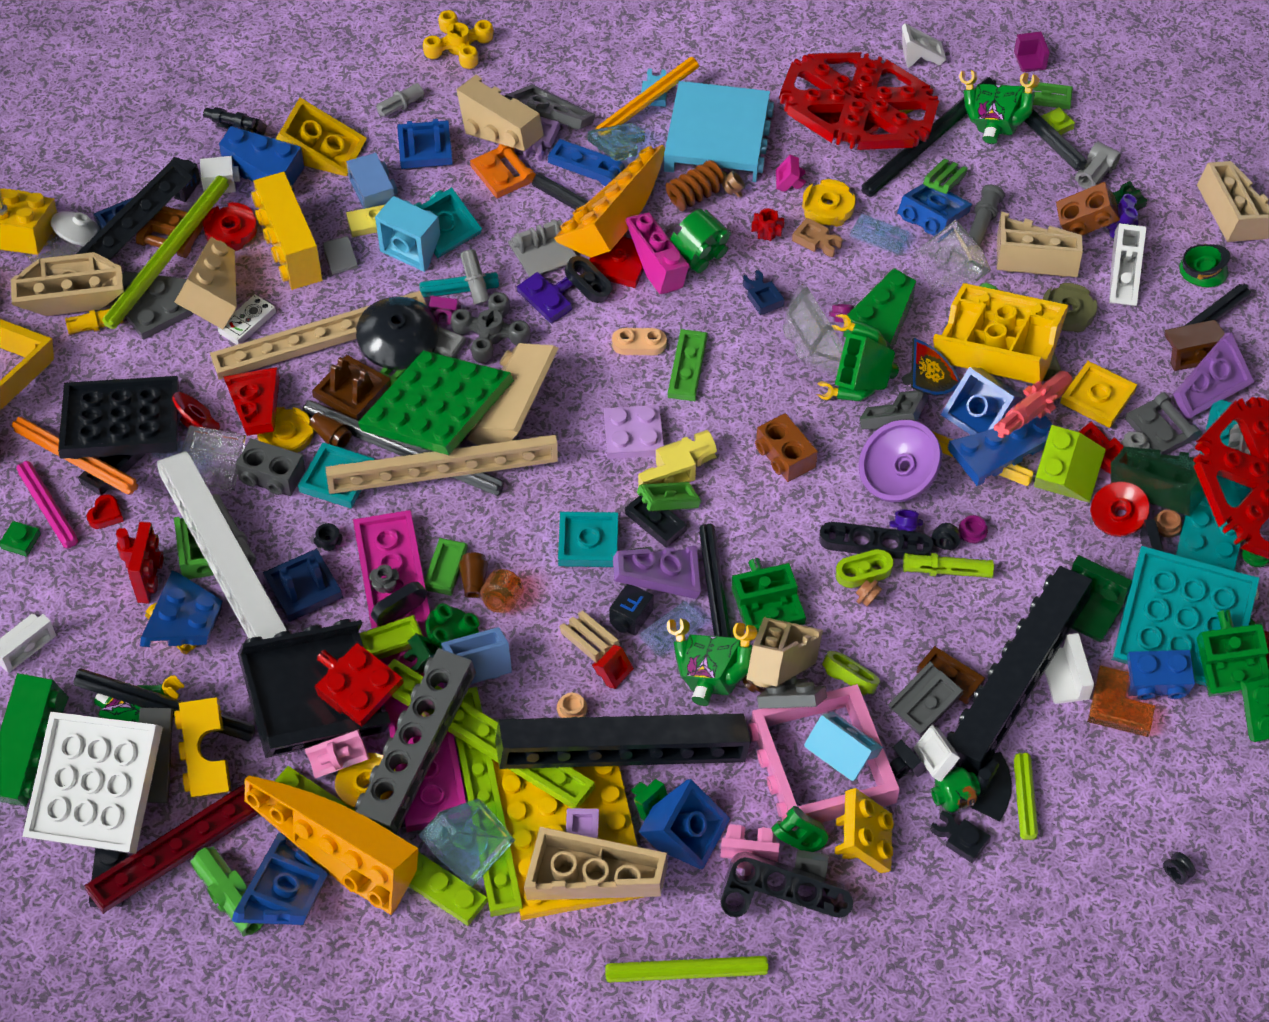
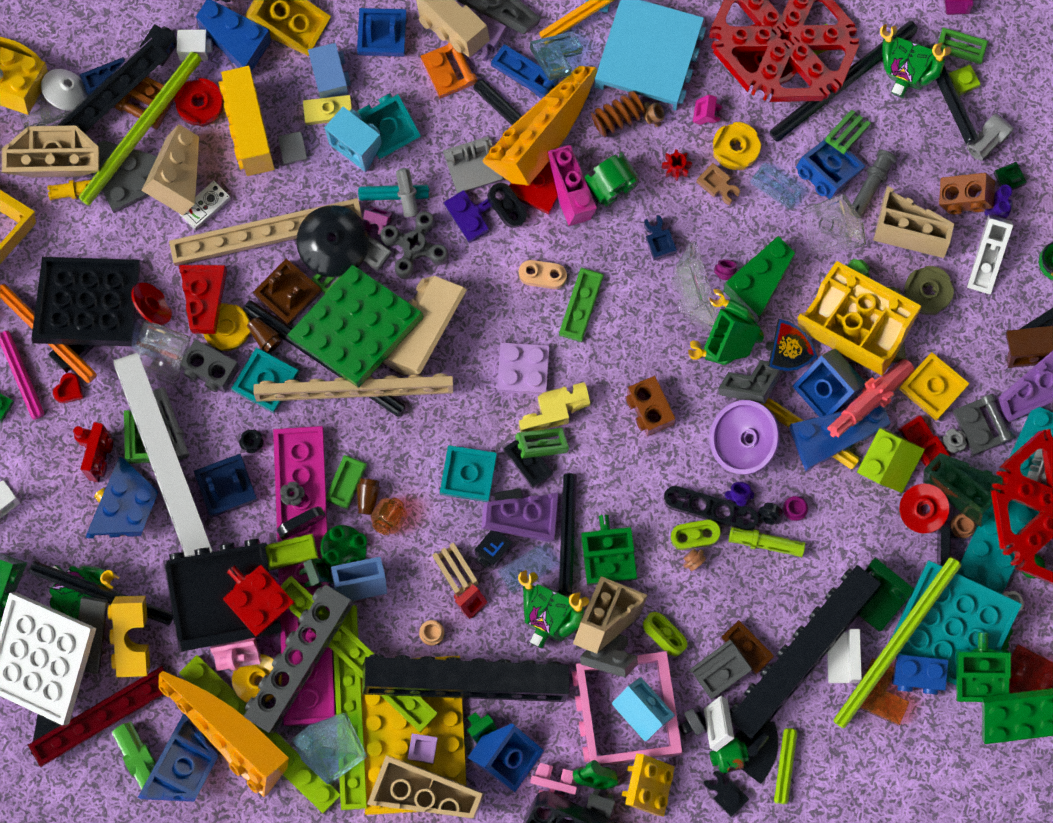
camera: 10 degrees right, 20 degrees up
none -> lime axle [833,557,961,729]

